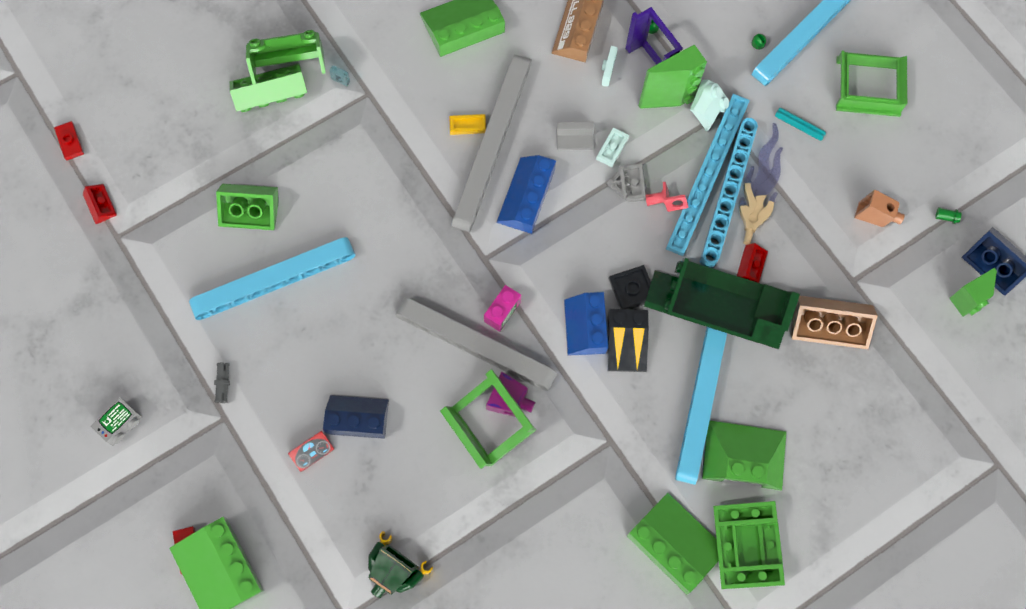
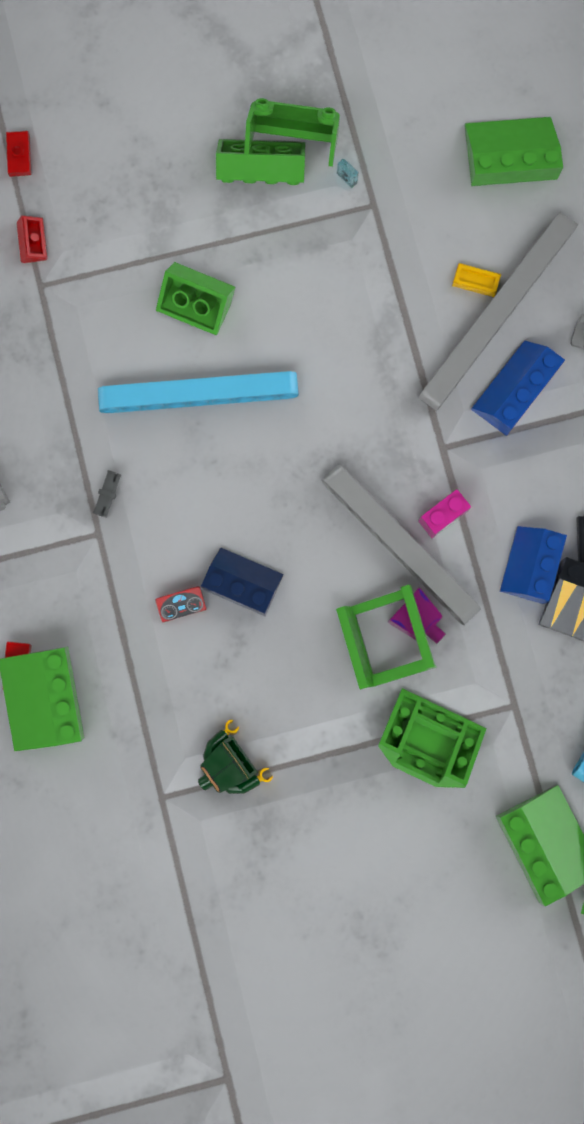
camera: 20 degrees right, 10 degrees up
none -> bright green slope [378,688,487,788]

